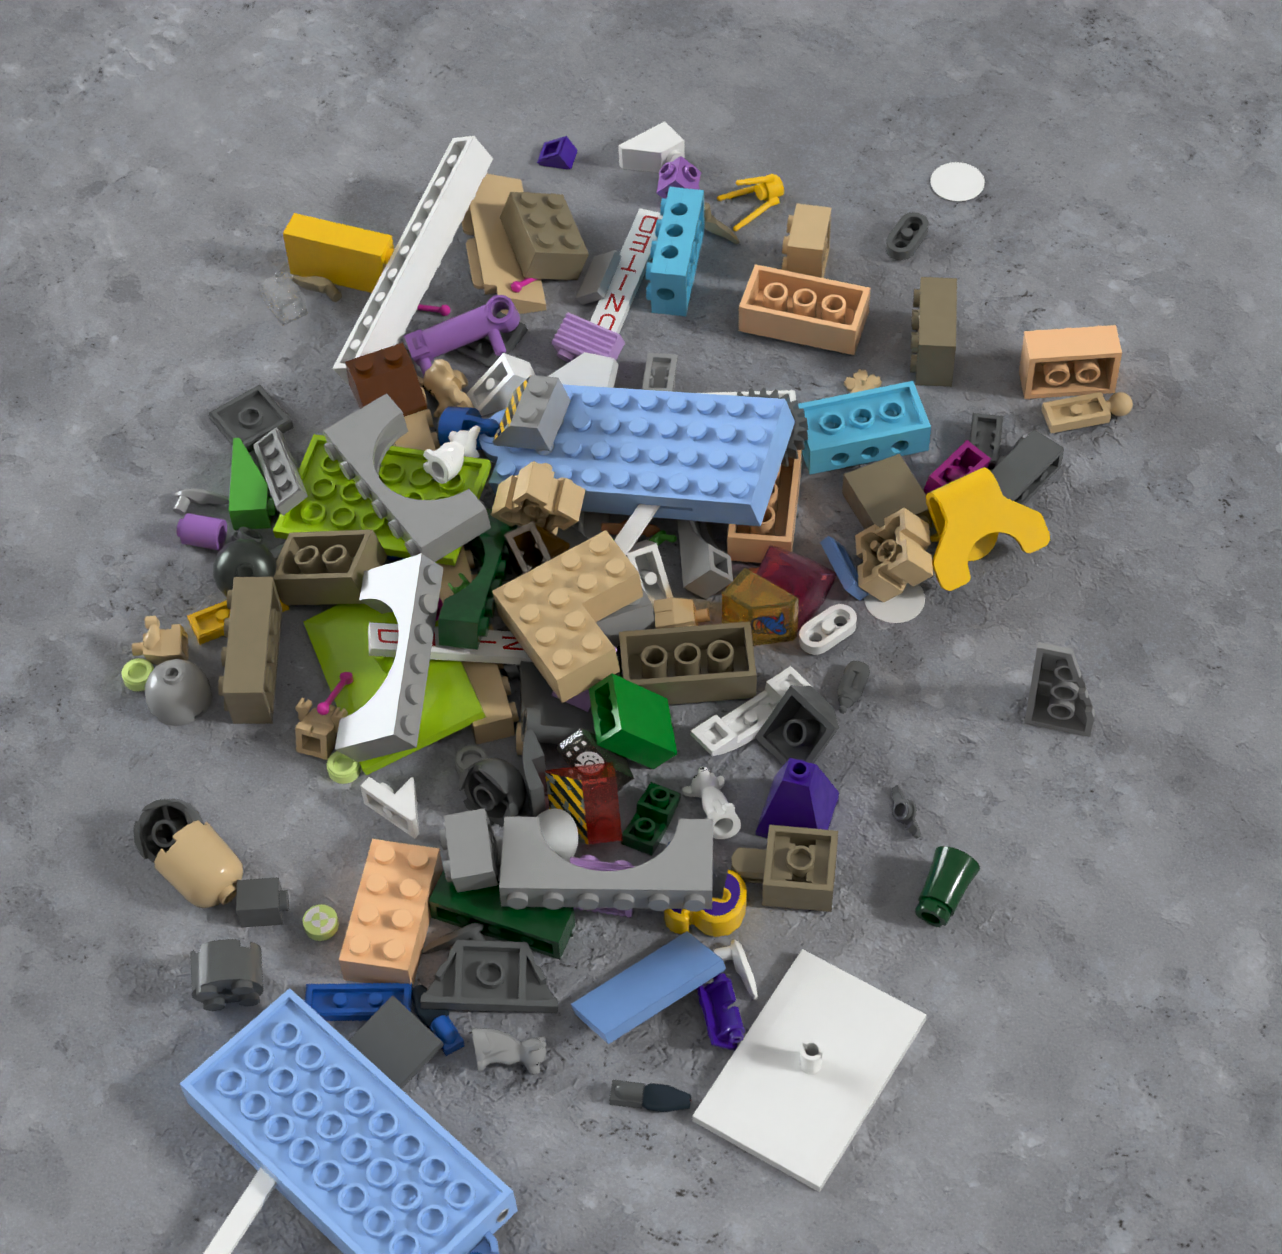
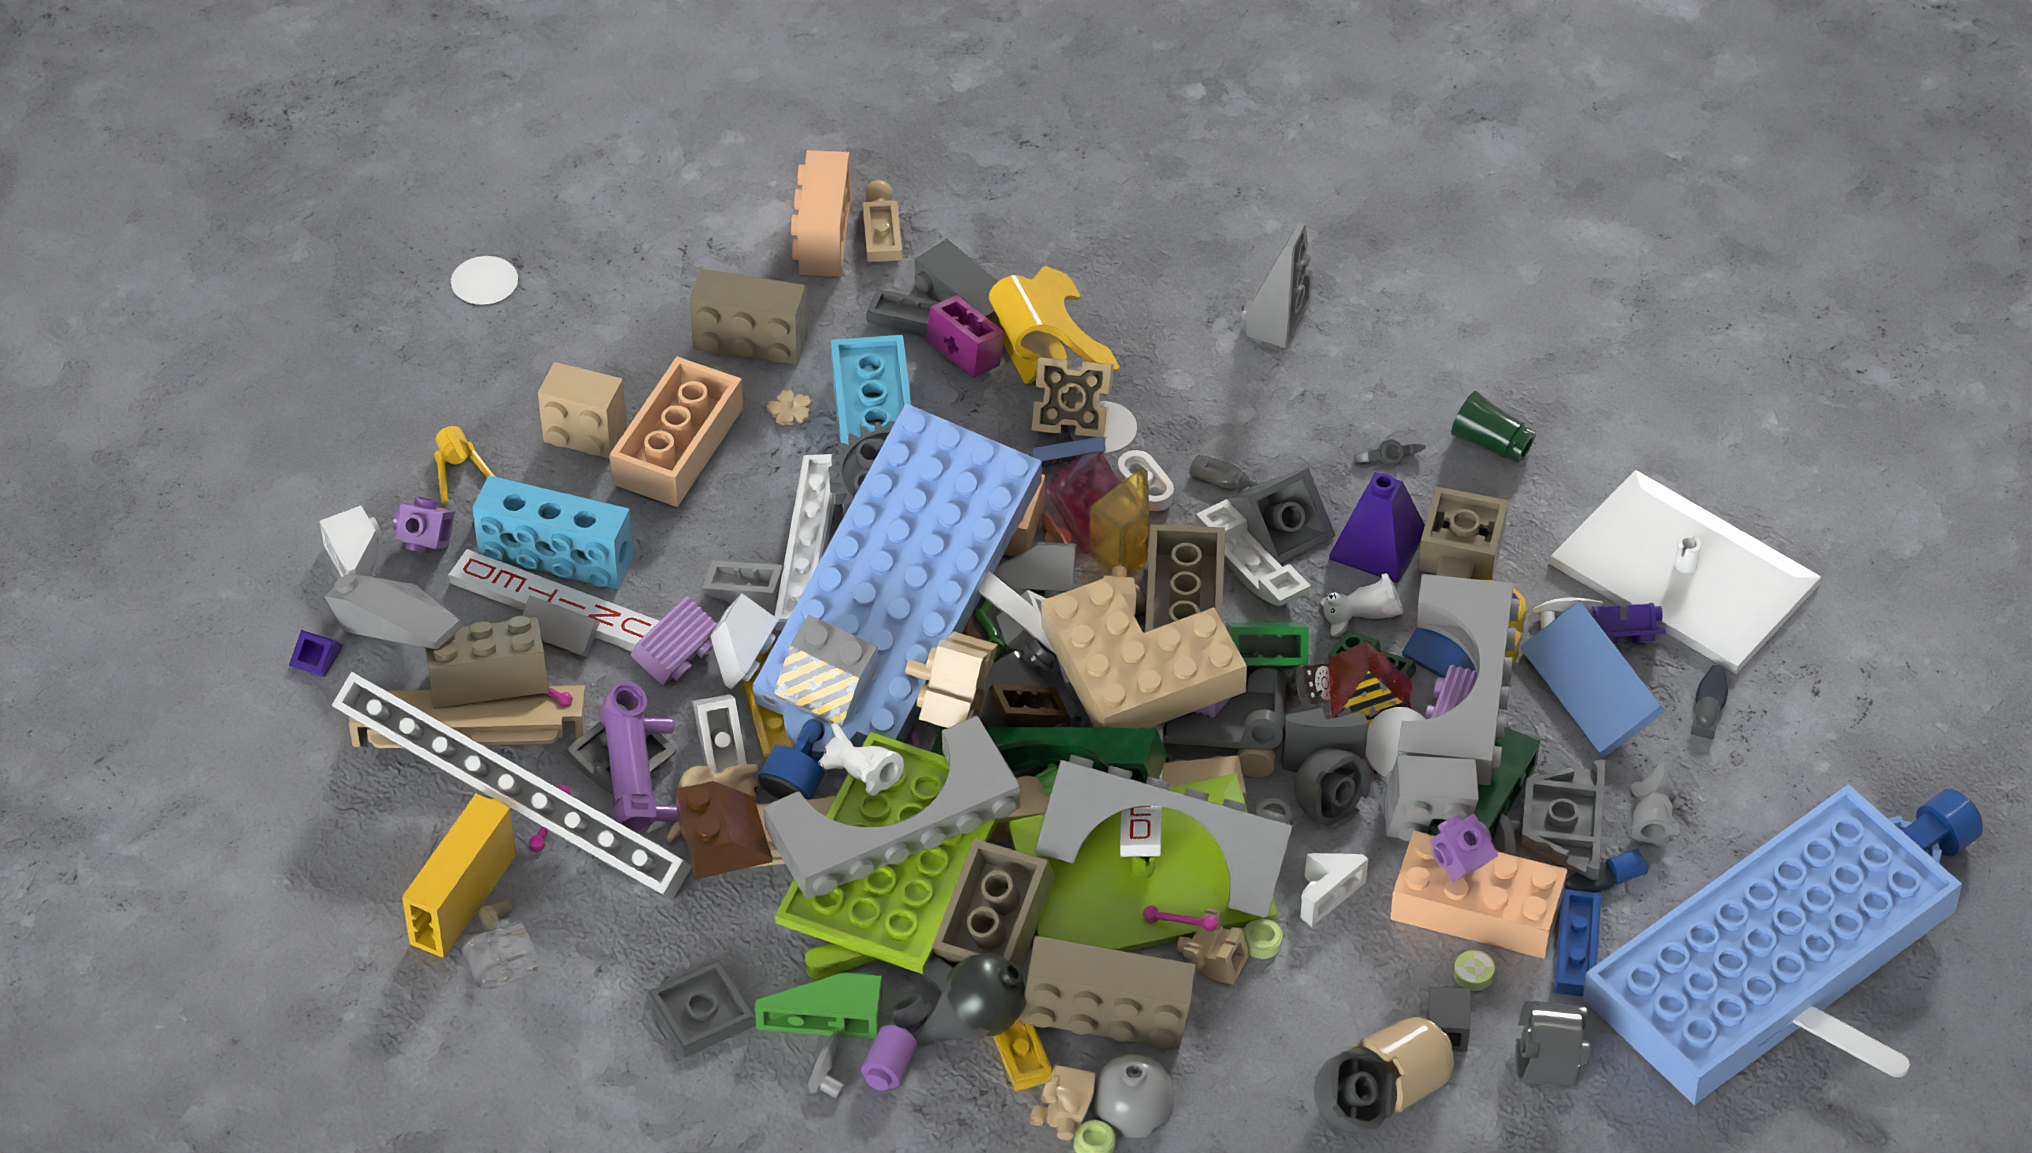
camera: 85 degrees left, 5 degrees down
light grey tile [253,427,308,516] -> none
dark grey tile [348,995,444,1089] -> none
dark tan brick [842,454,933,530] -> none
dark grey plate [886,212,929,260] -> none
none -> light grey wedge [324,573,463,649]
none -> medium lavender brick [1429,814,1499,882]

